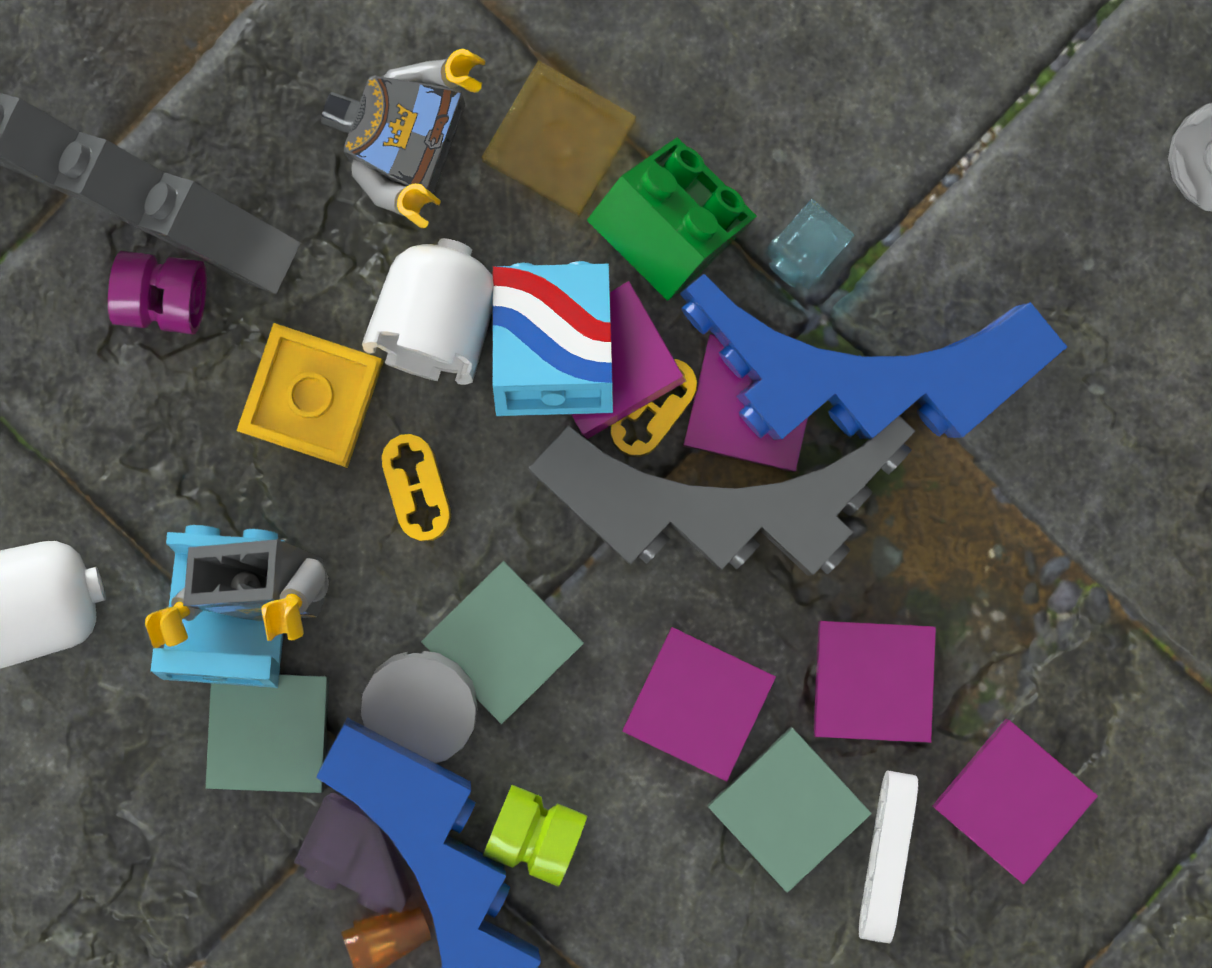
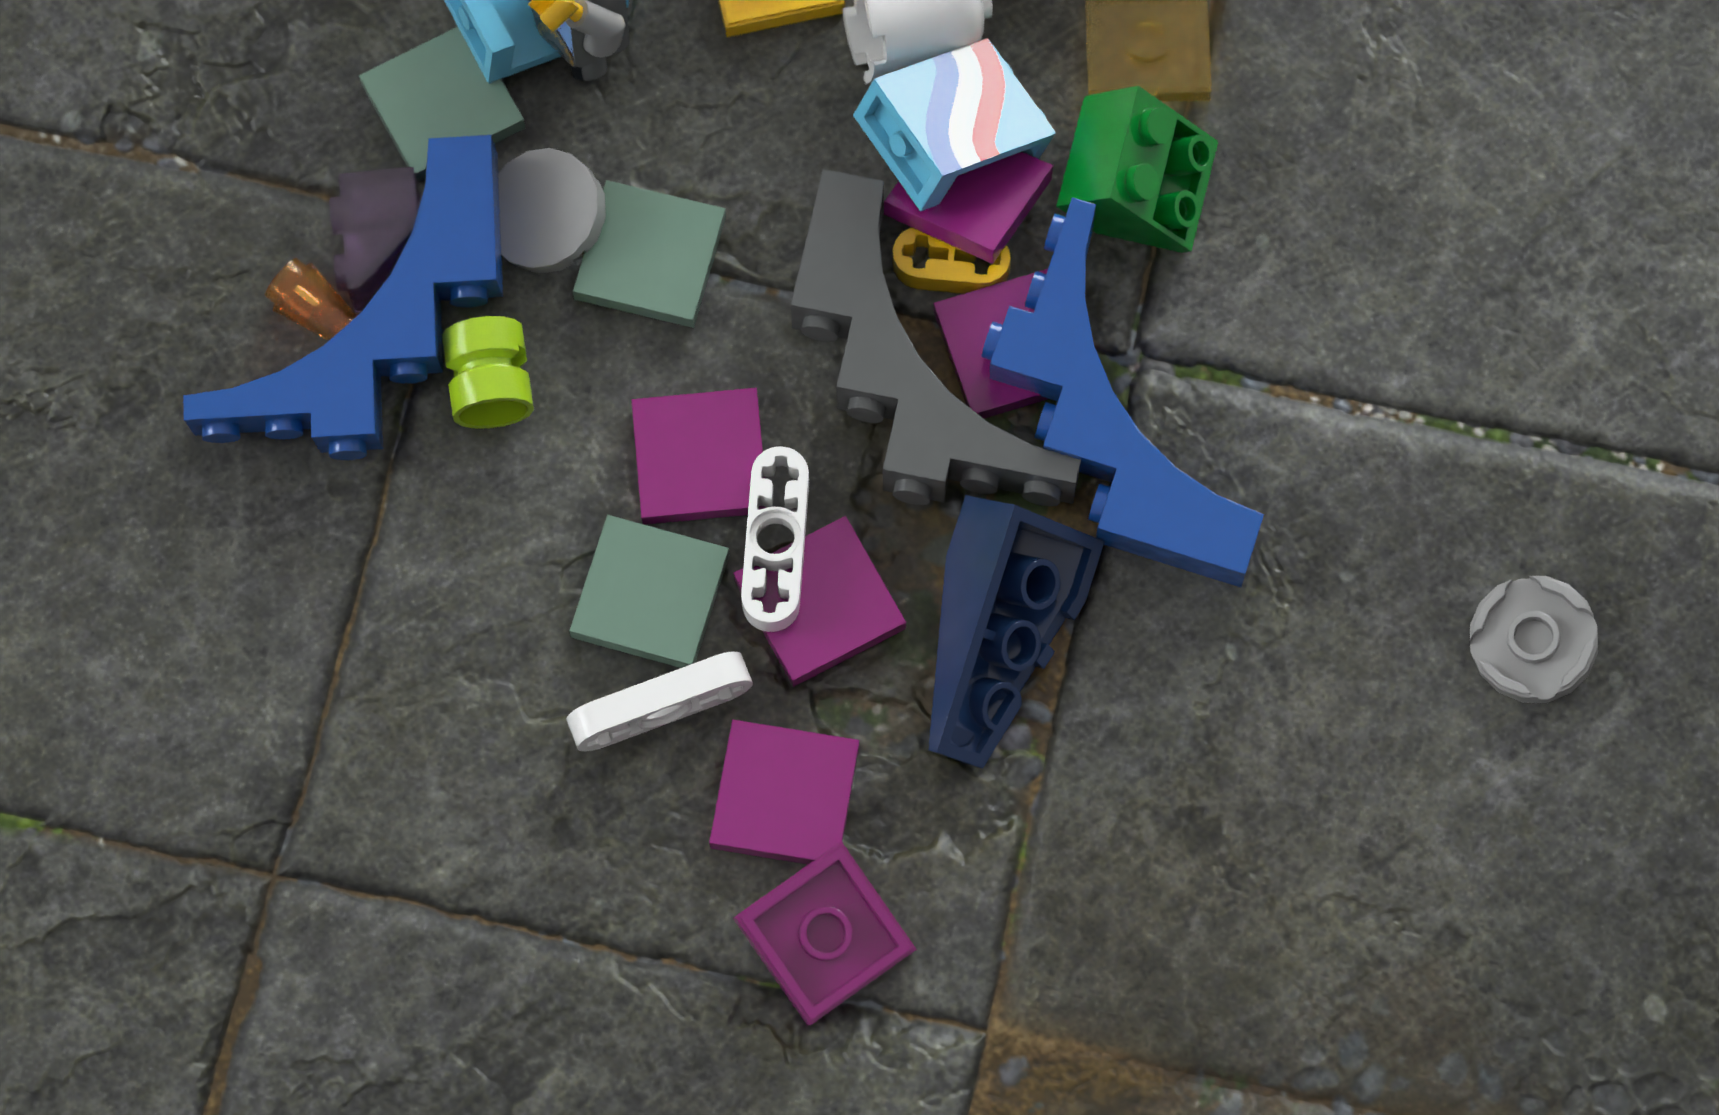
camera: 60 degrees right, 15 degrees down
yellow beam [382,434,451,542] -> none
clear light blue bracket [766,198,855,290] -> none
none -> magenta tile [733,842,917,1026]
none -> white beam [741,446,809,632]
none -> dark blue wedge [928,495,1105,769]

